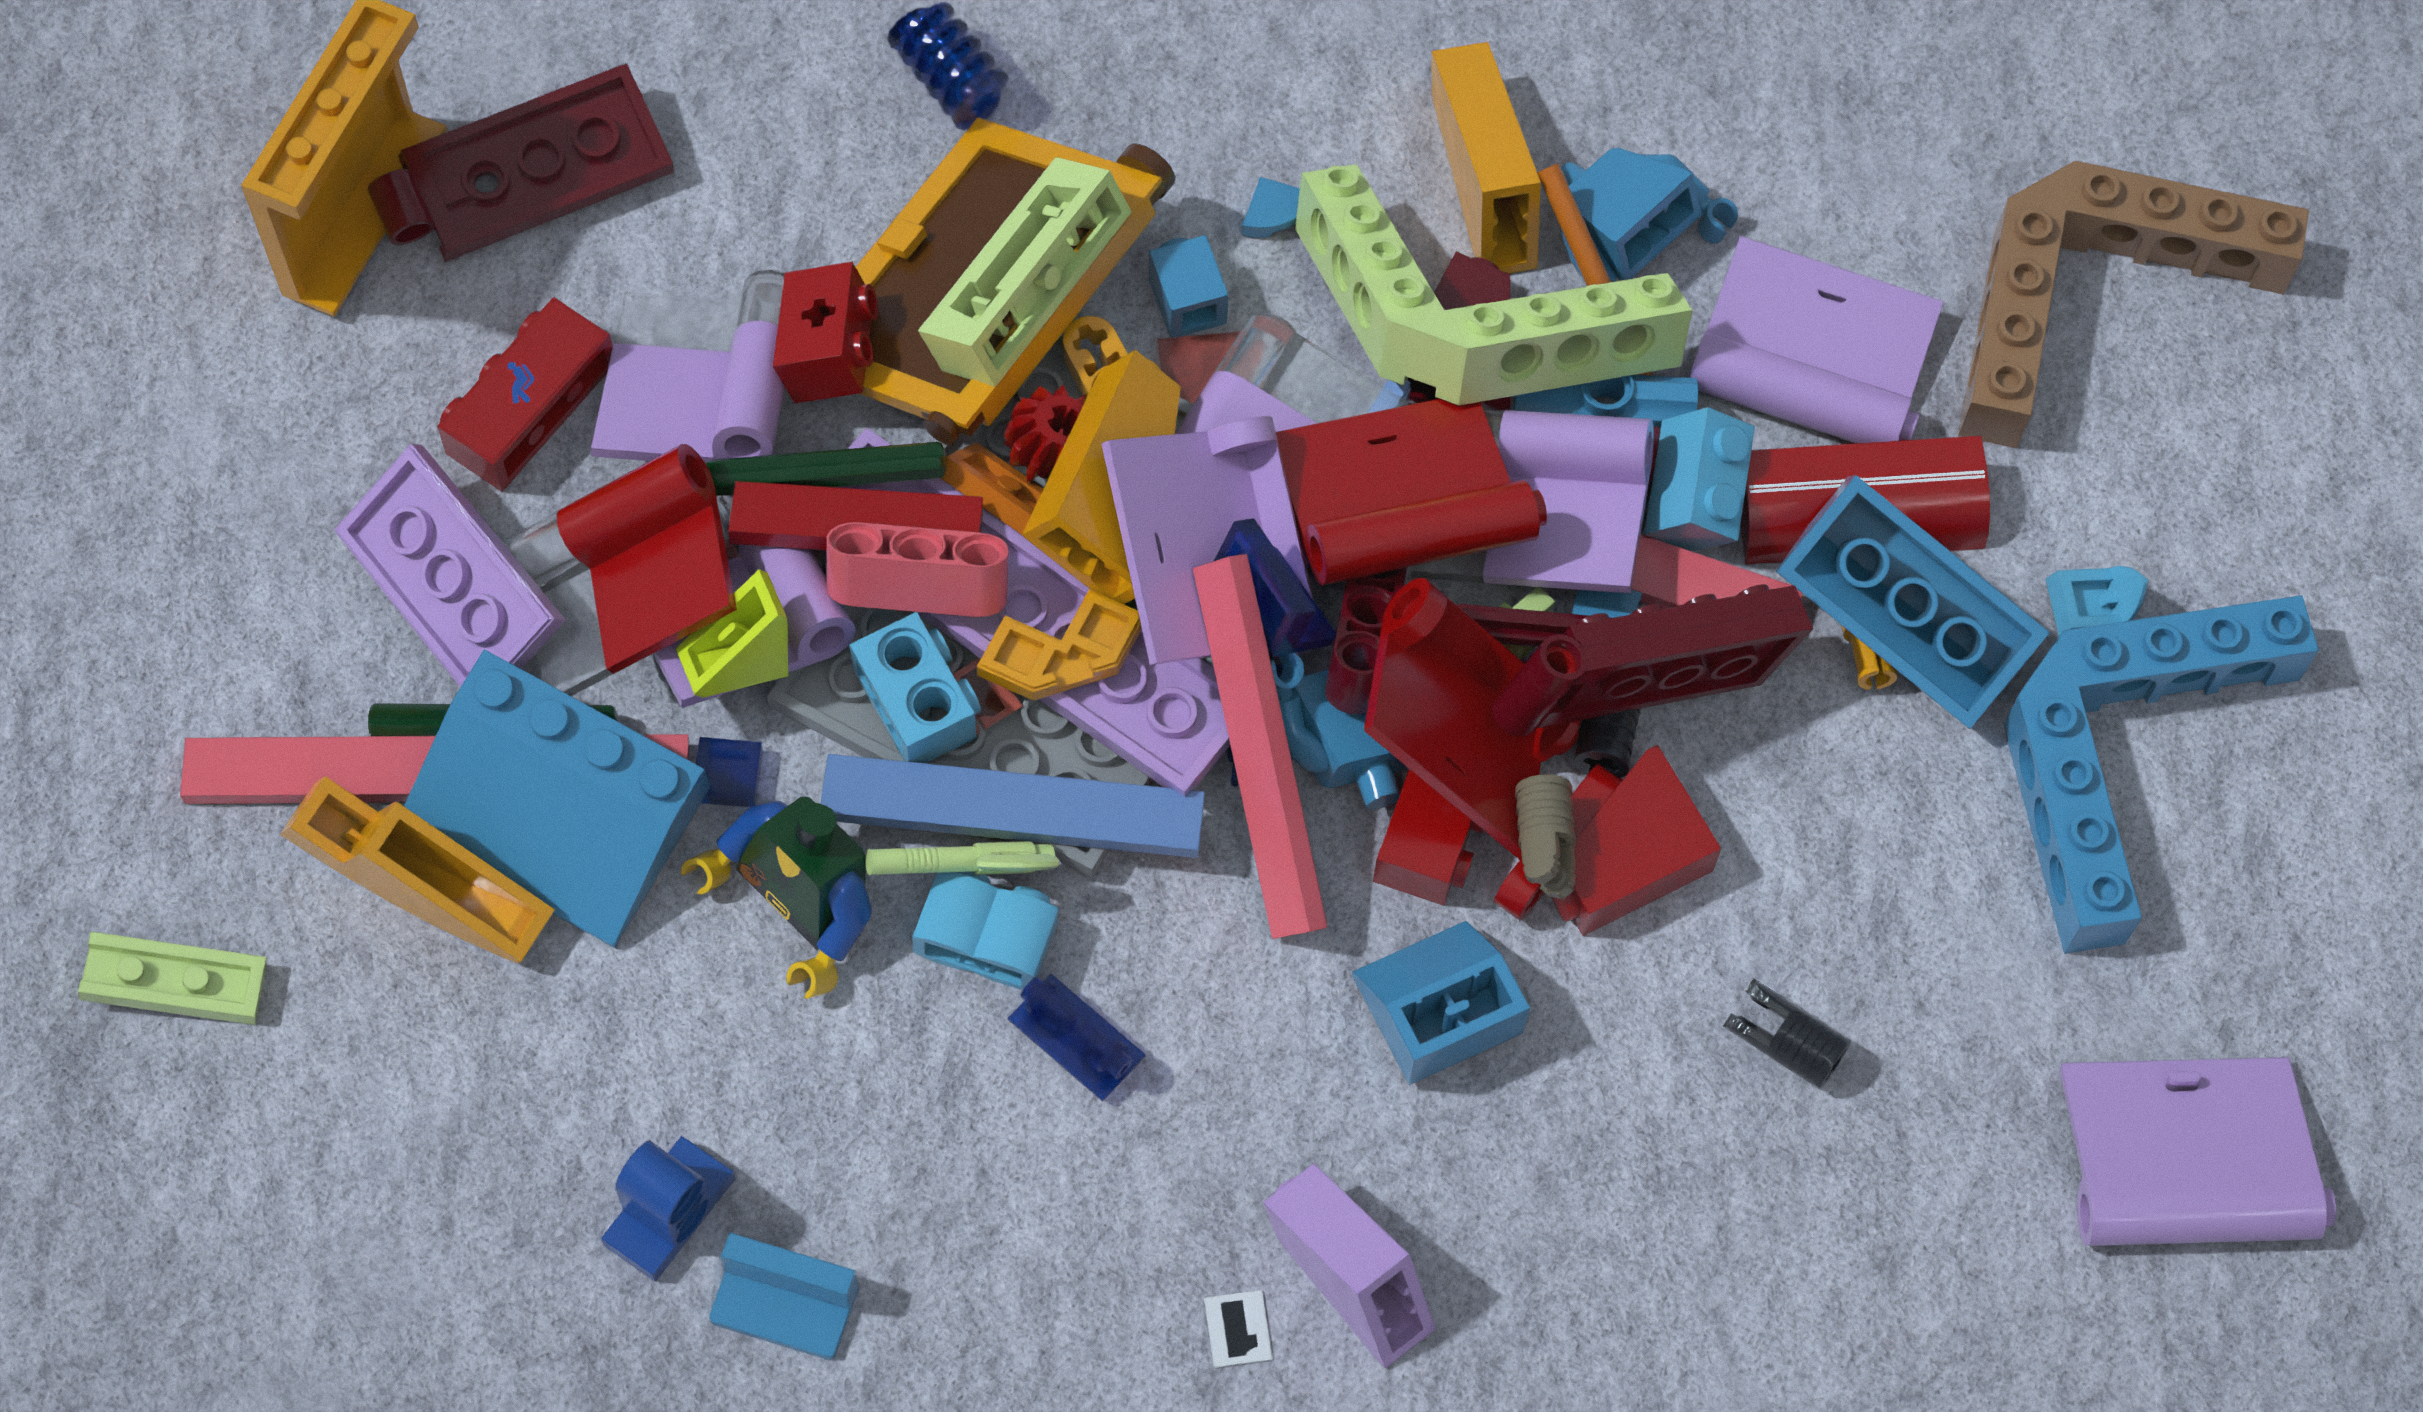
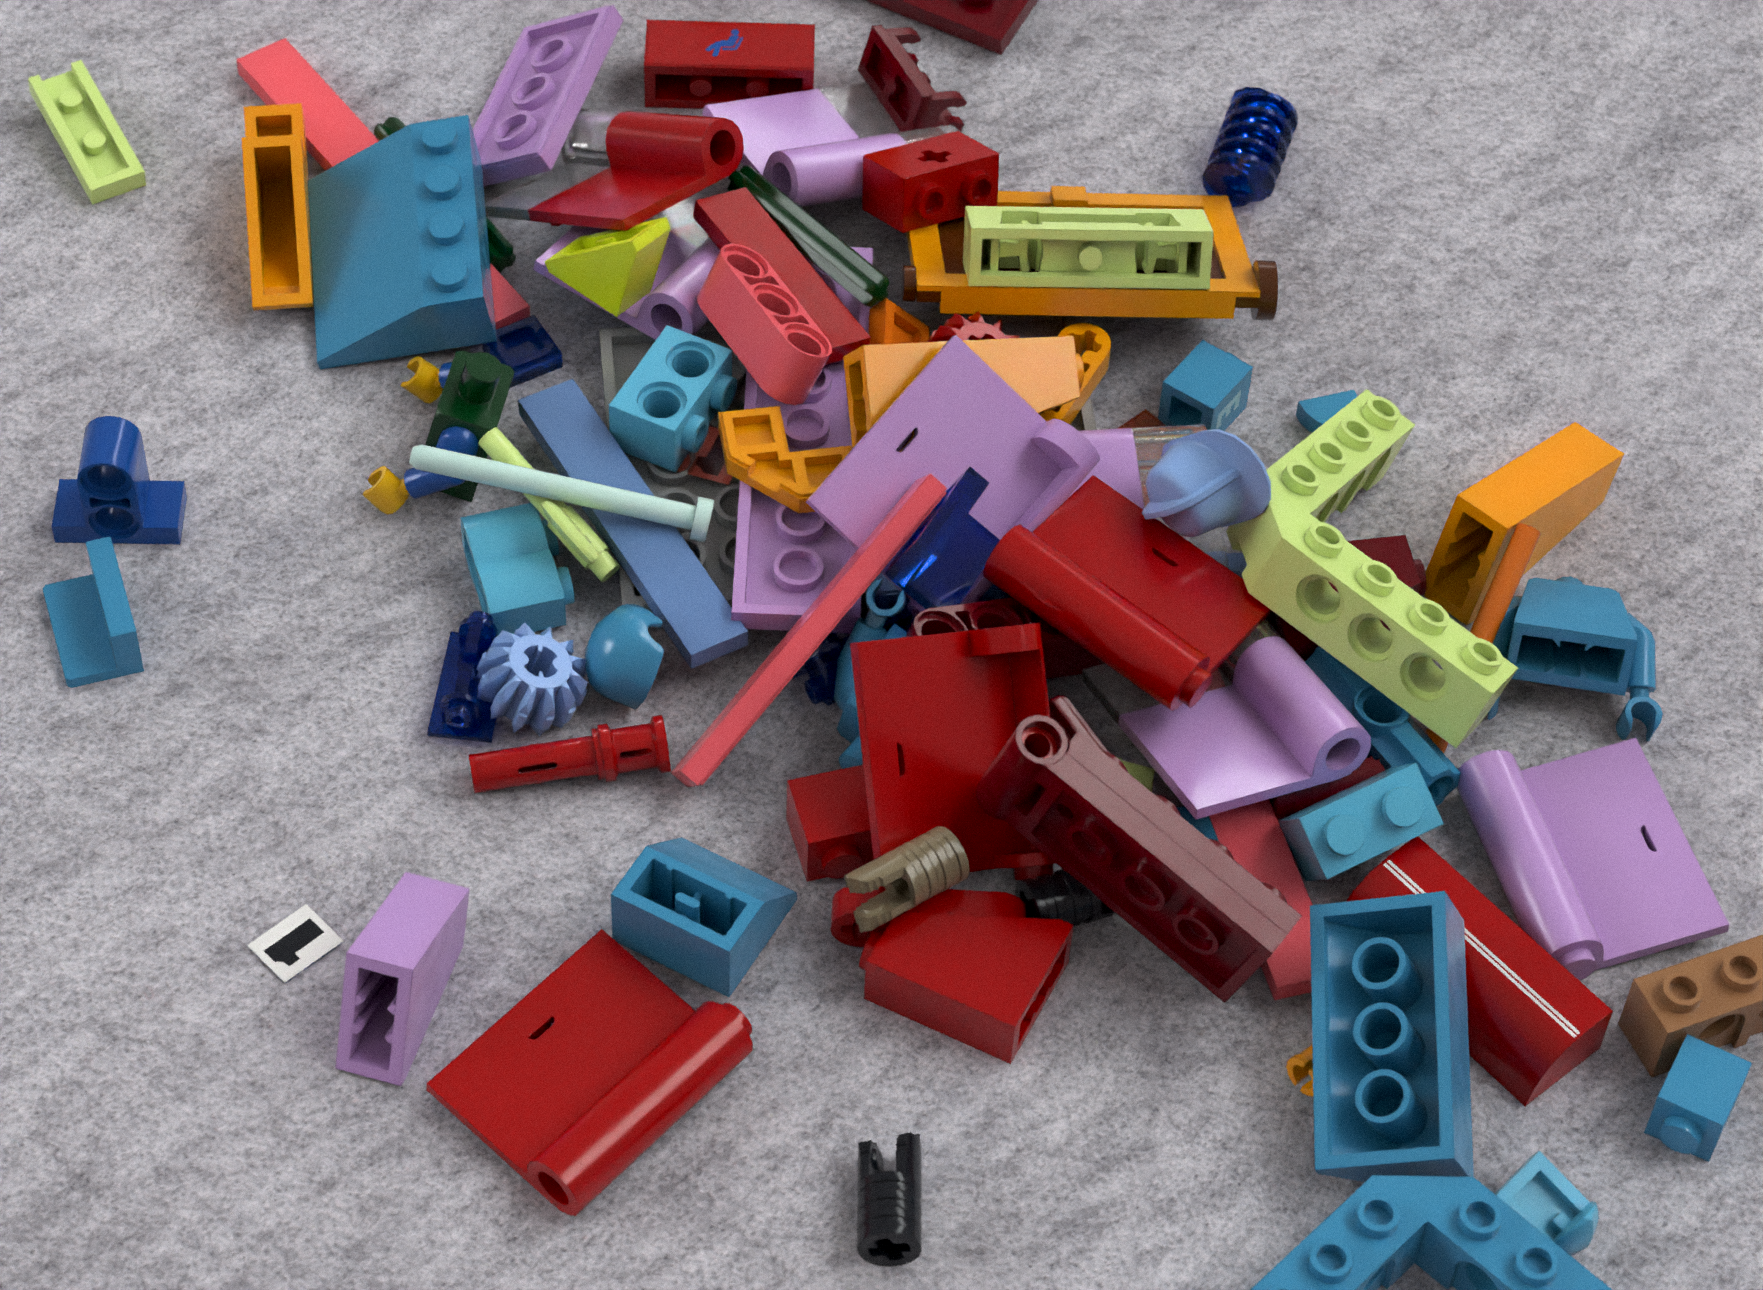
camera: 55 degrees right, 15 degrees down
none -> light aqua bar [409,444,714,543]
none -> red door [426,929,753,1216]
none -> red pin [468,715,671,793]
none -> light blue gear [477,622,588,737]
none -> dark azure hair [585,604,664,710]
none -> dark red hinge [858,25,967,141]
none -> light blue piece [1142,429,1271,537]
none -> dark azure brick [1644,1034,1752,1162]

